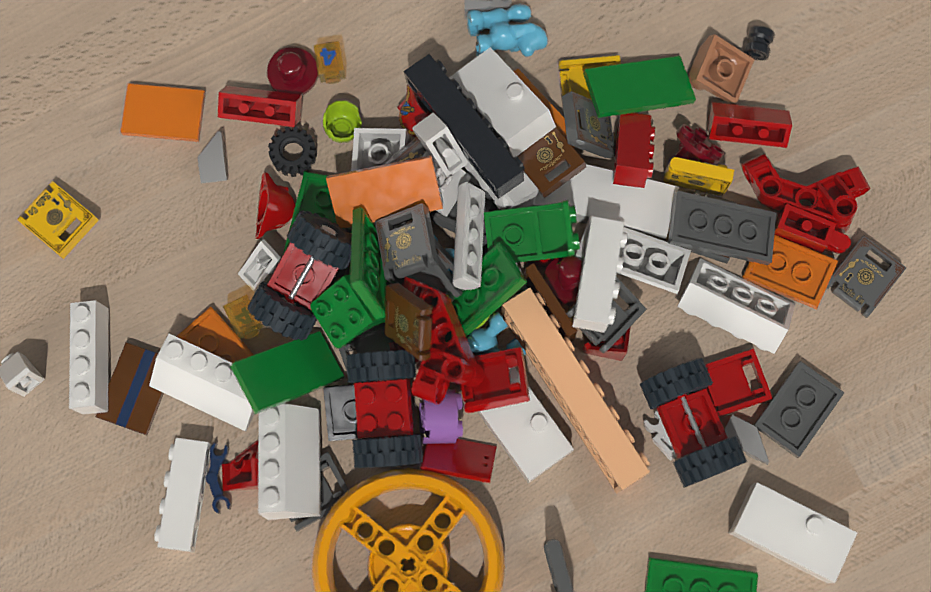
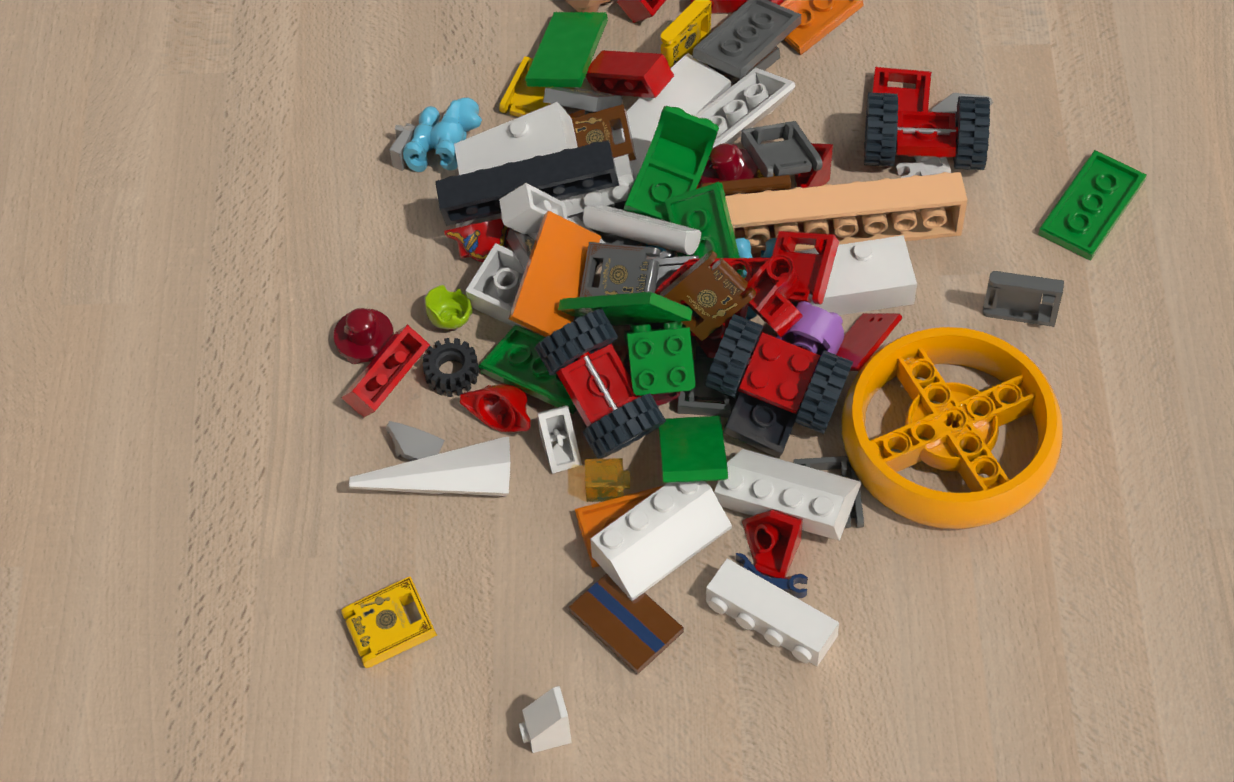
camera: 60 degrees left, 20 degrees down
white brick [69,300,109,414] -> none
orange tile [121,84,206,142] -> none
clear yellow brick [314,41,346,84] -> none
white brick [572,216,627,333] -> none
dark red plate [674,124,724,165] -> none
white slope [677,258,796,354] -> none
white brick [728,483,857,583] -> none
dark grey plate [754,361,845,458] -> none
none -> white wedge [349,437,510,496]

